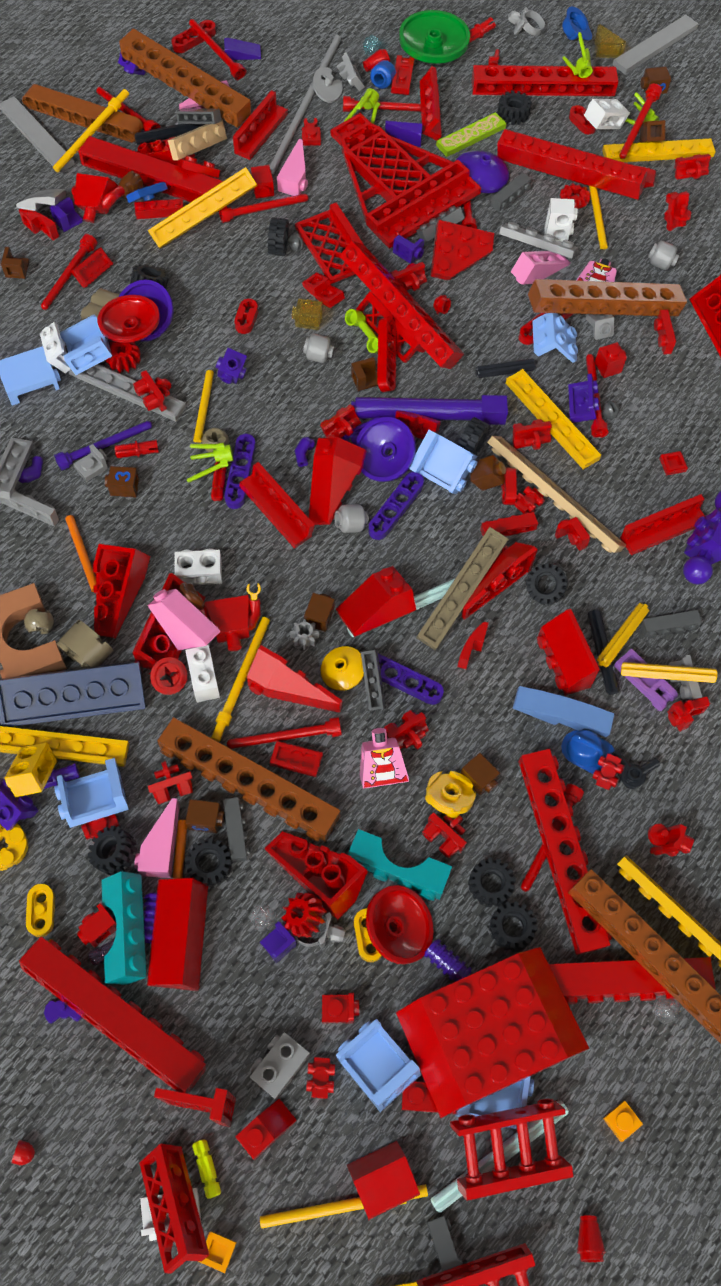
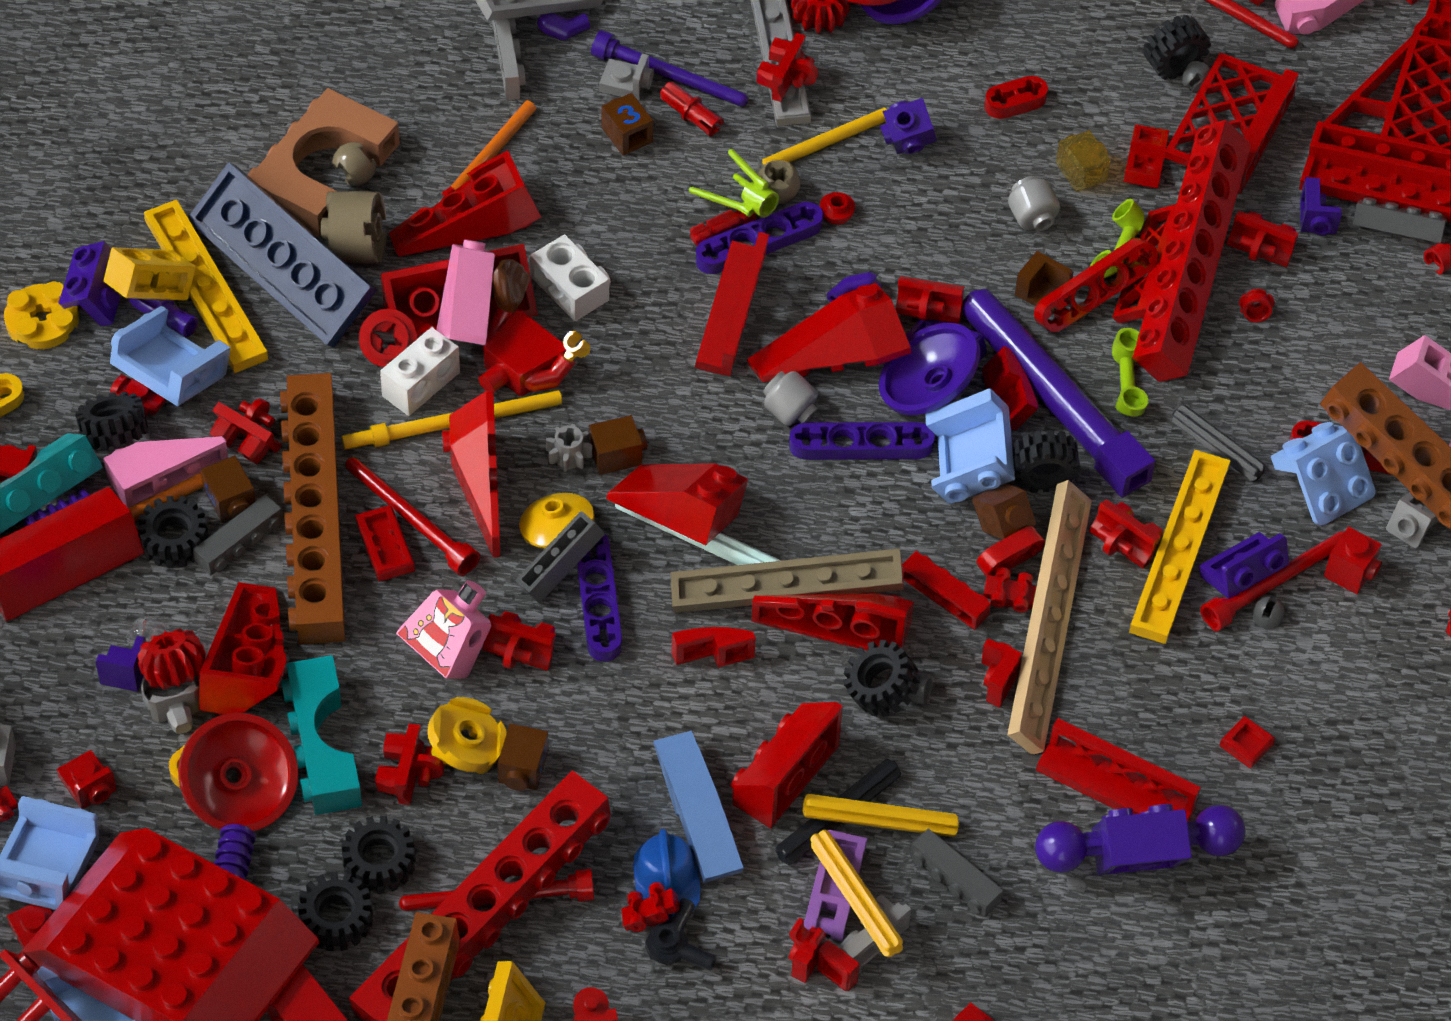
camera: 55 degrees right, 10 degrees down
red plate [430,220,494,280] -> none
none -> red plate [819,192,855,225]
none -> lime bar [1112,328,1149,417]

